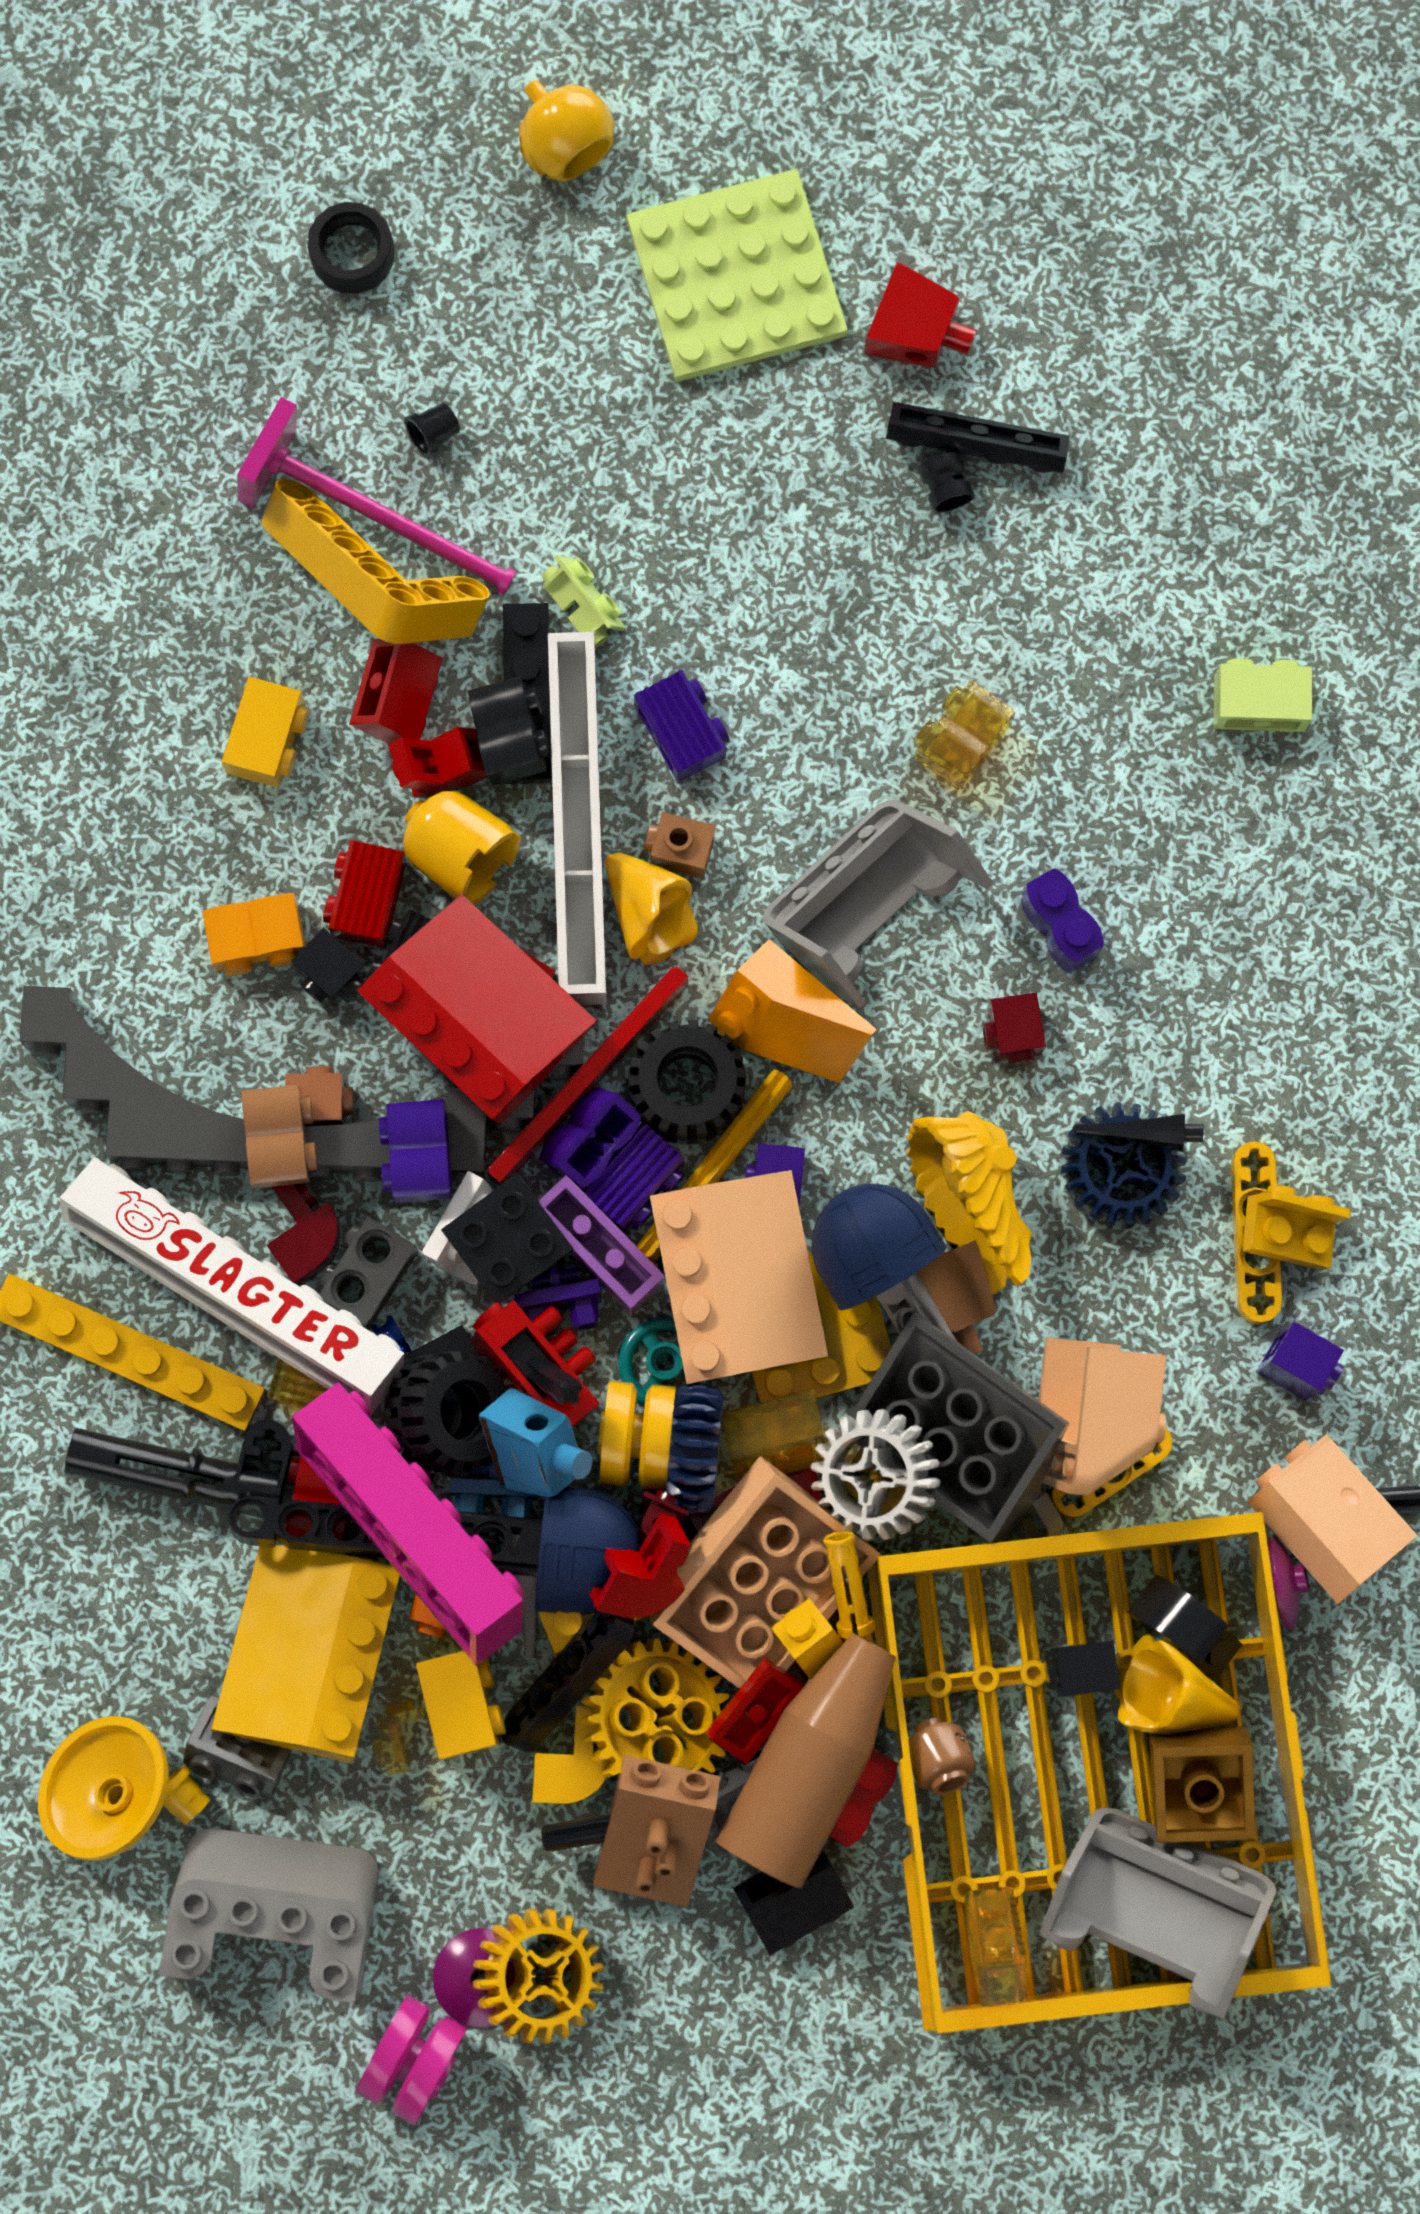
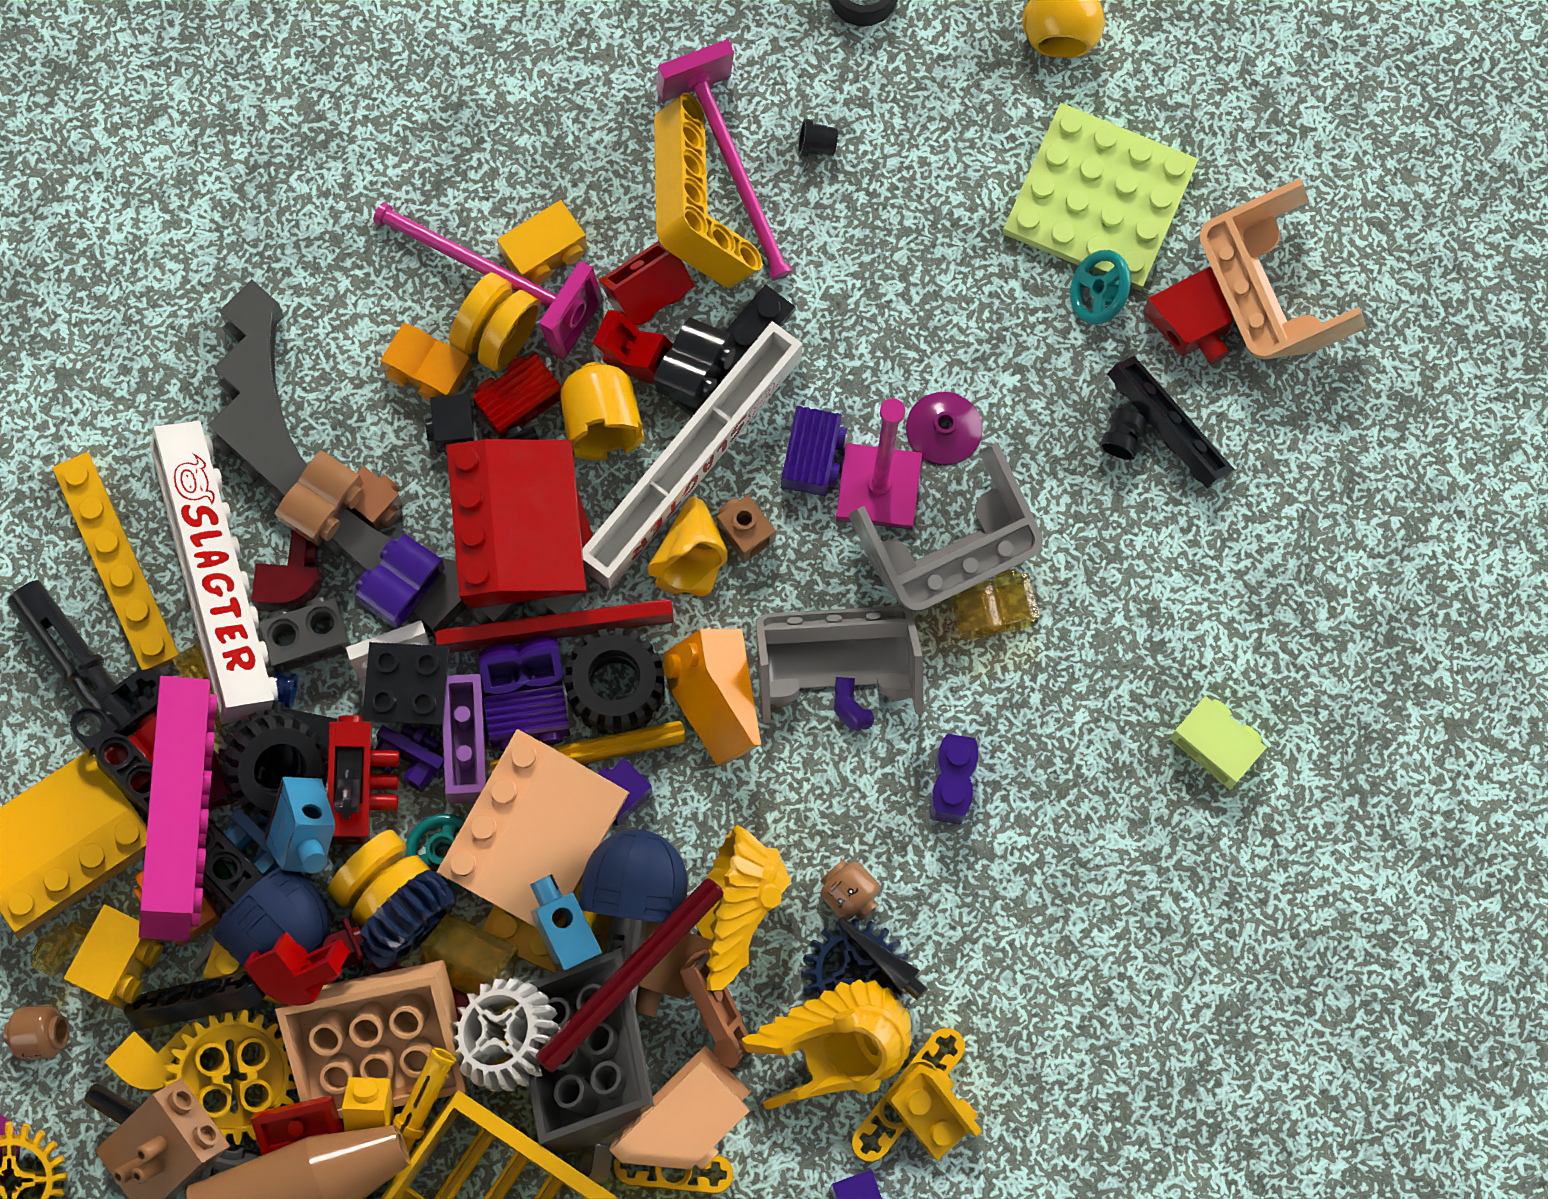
camera: 40 degrees right, 5 degrees down
yellowish green hinge [541,555,626,647] -> none
dark red brick [982,992,1046,1067] -> none
none -> medium nougat head [3,1006,70,1060]
none -> dark pink tile [373,202,604,361]
none -> yellow wheel [449,272,541,373]
none -> dark azure torso [530,874,602,971]
none -> dark red axle [535,878,724,1072]
none -> nougat hinge [680,949,749,1069]
none -> yellow piece [741,979,912,1110]
none -> medium nougat head [820,860,880,921]
none -> dark purple arm [834,677,874,731]
none -> dark pink tile [836,398,922,530]
none -> light grey windscreen [848,443,1043,611]
none -> magenta dish [906,392,983,465]
none -> teal piece [1070,250,1131,325]
none -> light nougat windscreen [1200,178,1367,359]

